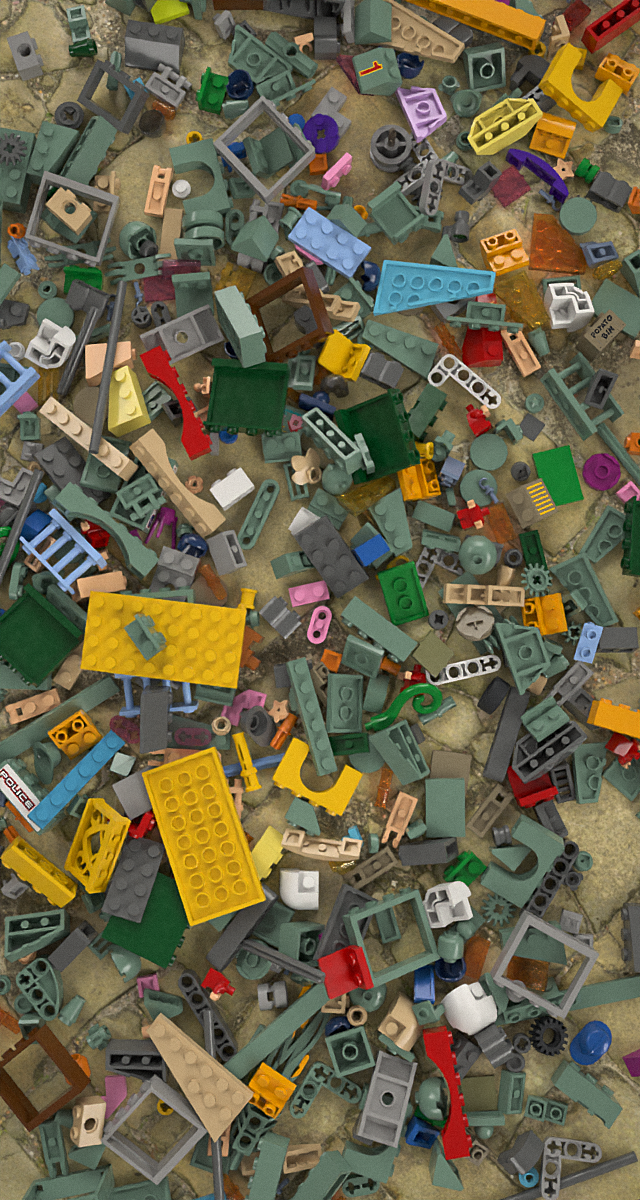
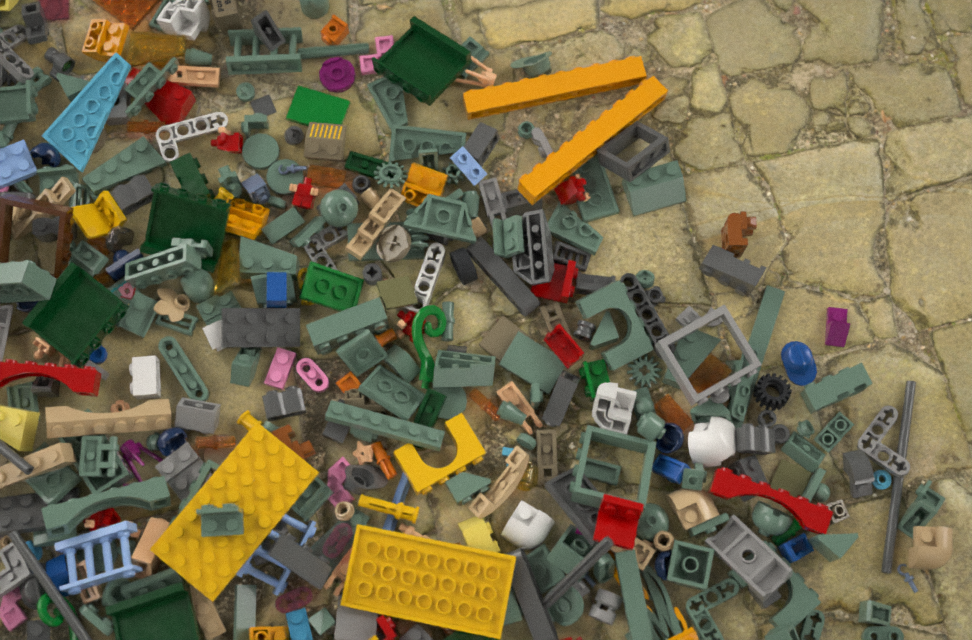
camera: 65 degrees left, 10 degrees down
none -> sand green cone [496,400,527,425]
none -> red hinge [543,323,584,369]
none -> sand green plate [797,420,815,438]

